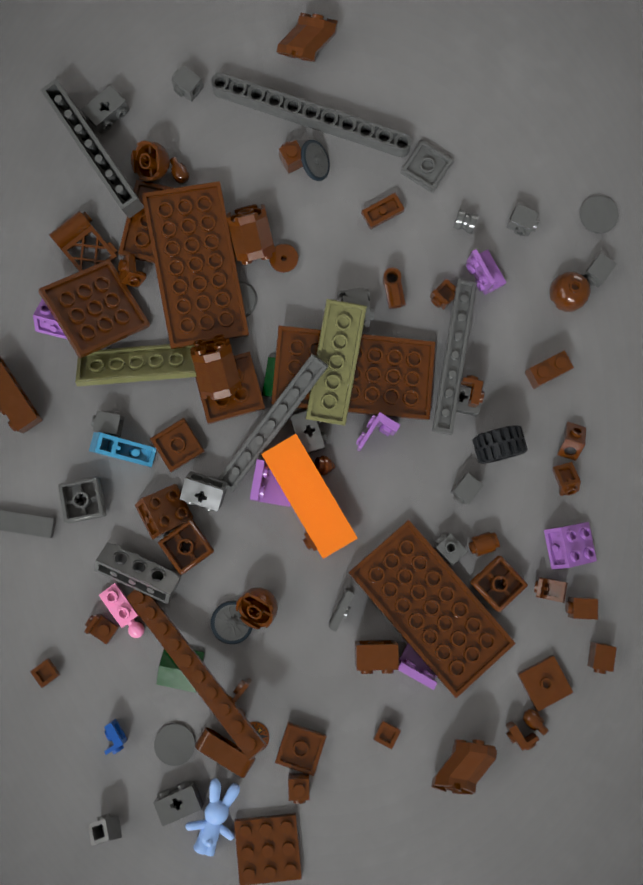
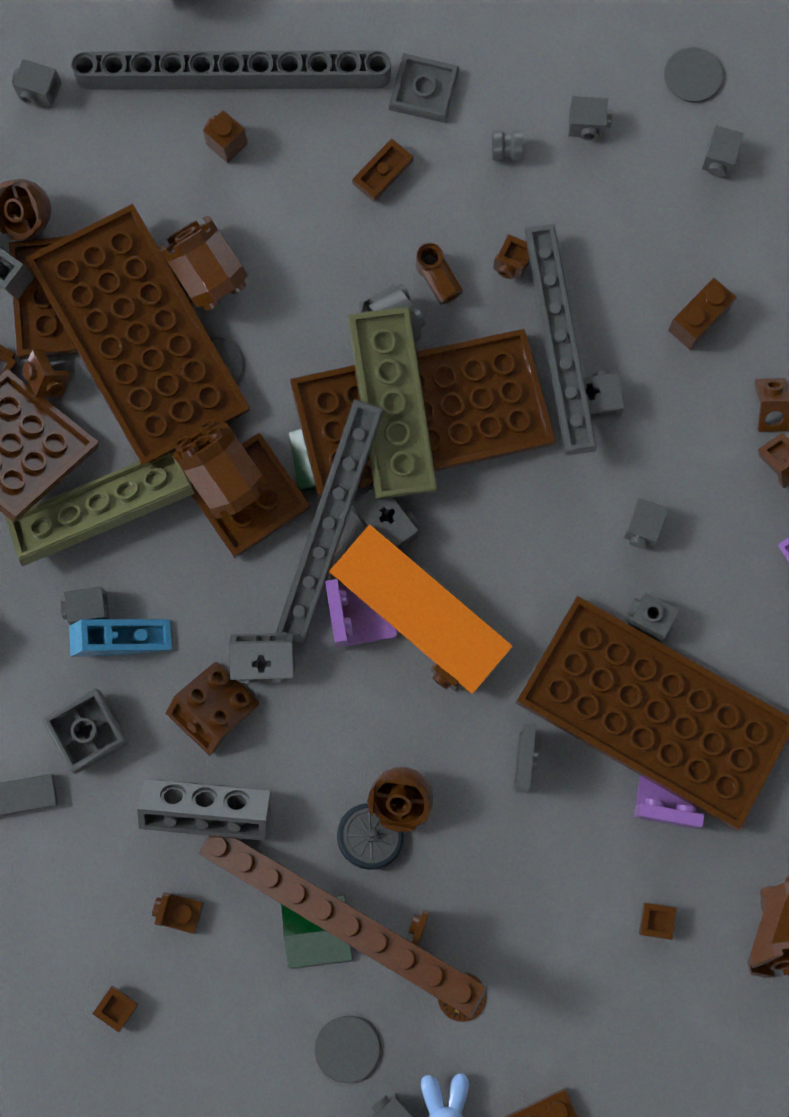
camera: 15 degrees left, 5 degrees down
bright pink plate [99,583,145,638] -> none
blue bracket [104,719,128,755] -> none
reddish brown plate [150,418,205,473] -> none
reddish brown brick [158,519,214,575] -> none
reddish brown cylinder [170,157,189,184] -> none
reddish brown beam [194,727,256,778] -> none
reddish brown piece [269,244,298,273] -> none
reddish brown plate [275,722,327,776] -> none
reddish brown brick [288,773,310,804] -> none
dark grey wheel [301,140,329,181] -> none
reddish brown plate [314,455,335,476] -> none
reddish brown brick [355,640,399,674] -> none
medium lavender bracket [356,413,400,452] -> none
reddish brown bracket [461,375,485,408] -> none
medium lavender bracket [466,249,506,295] -> none
reddish brown brick [468,532,500,557] -> none
reddish brown brick [470,556,528,612] -> none
black tyre [472,425,528,464] -> none
reddish brown cylinder [549,272,591,312] -> none

